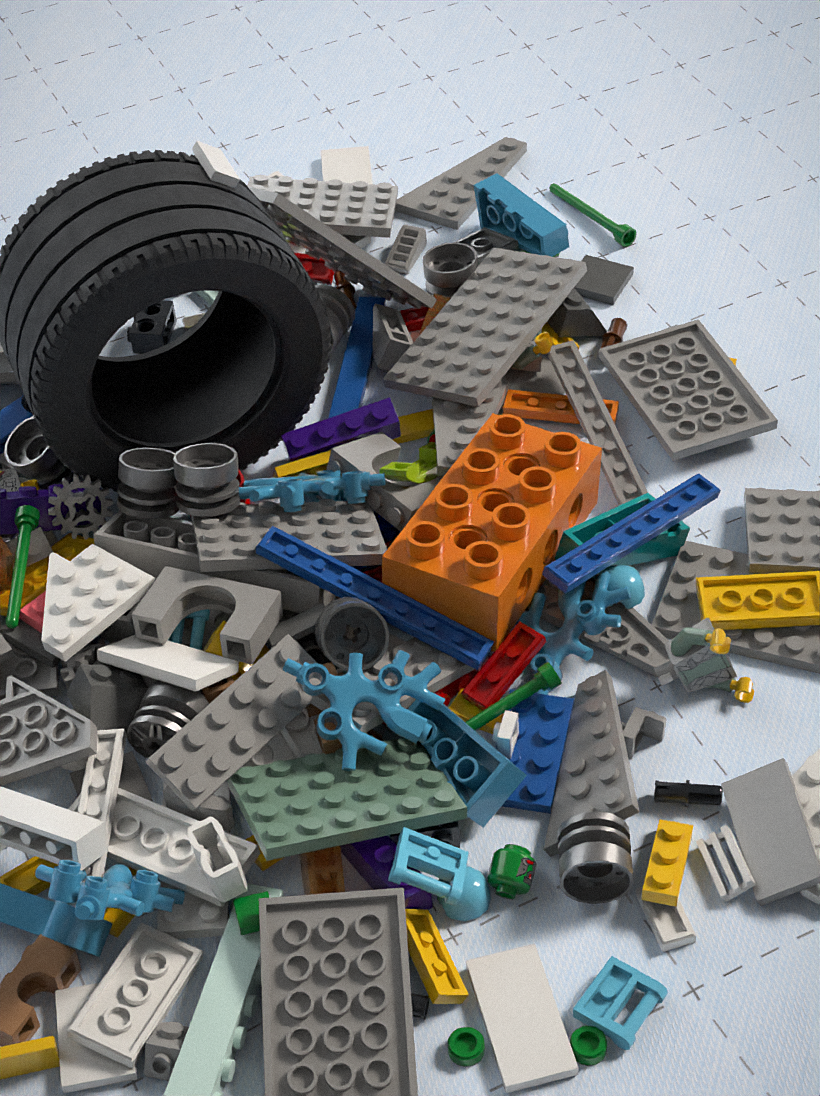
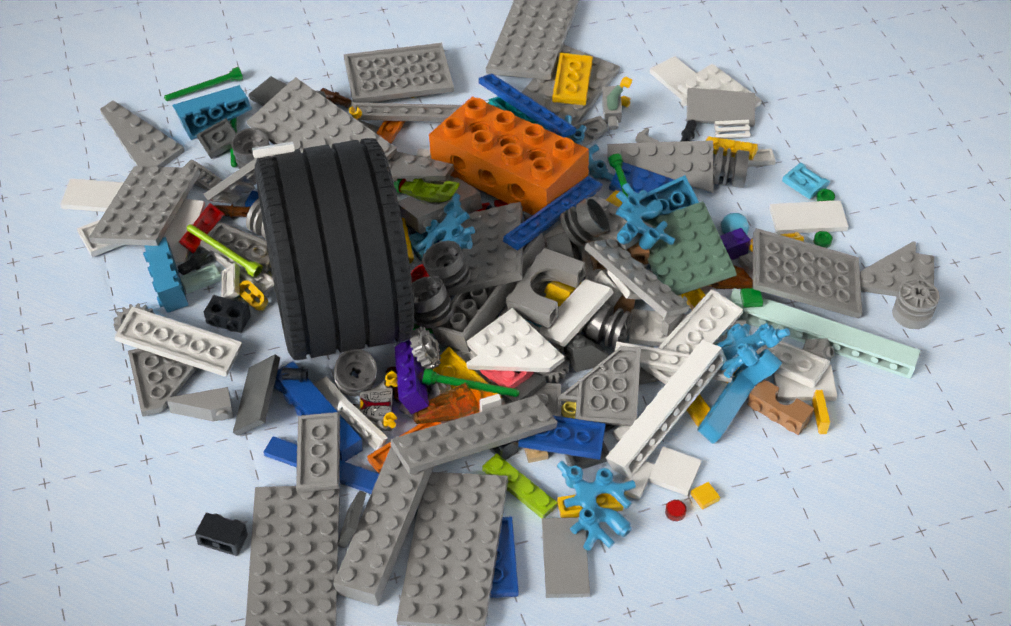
camera: 85 degrees left, 5 degrees up
white brick [187,816,247,902] -> none
medium azure plate [388,827,469,906] -> none
red tile [461,621,547,711] -> none
green head [487,844,537,899] -> none
white plate [493,710,519,759] -> none

